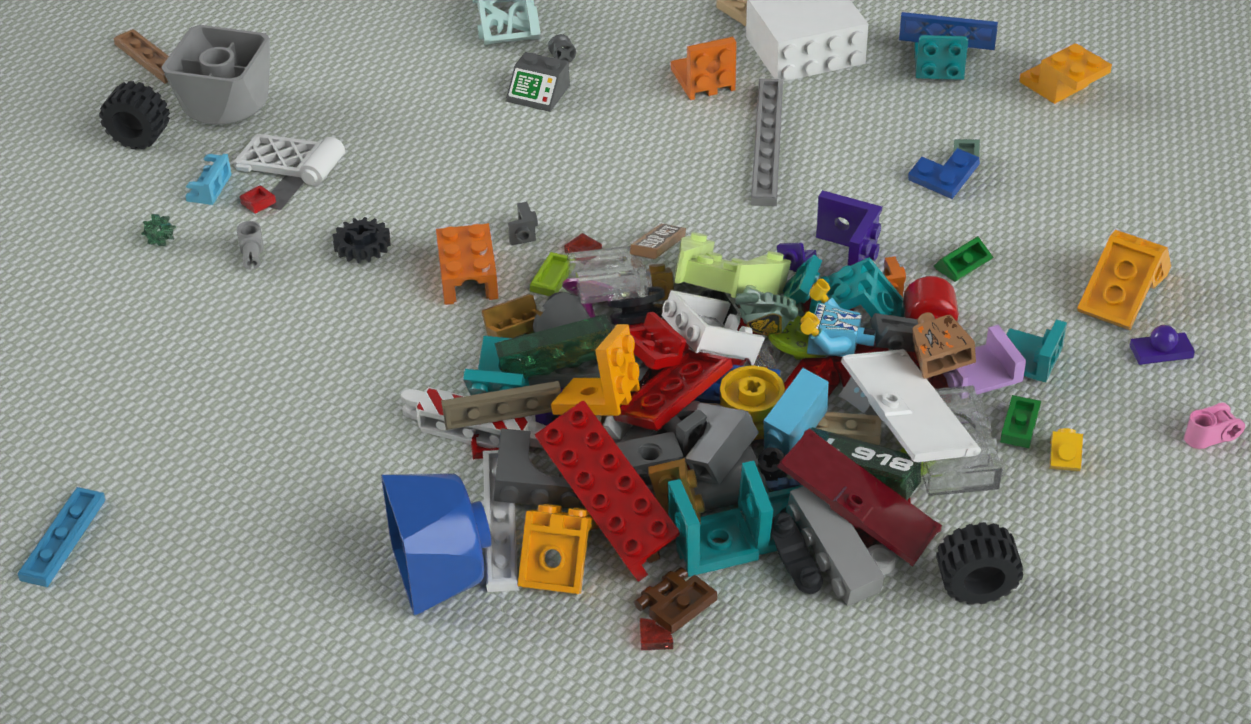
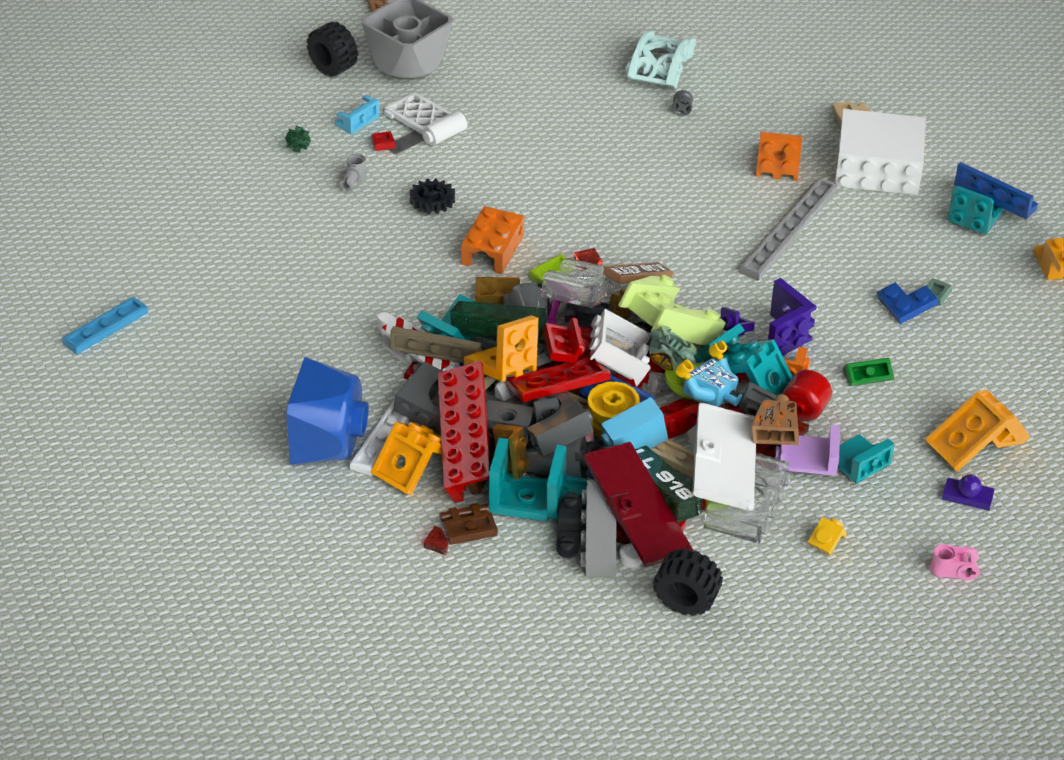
camera: 25 degrees right, 0 degrees up
slope [506,52,570,112] -> none
dark grey bracket [508,202,538,245] -> none
green plate [1000,395,1041,448] -> none

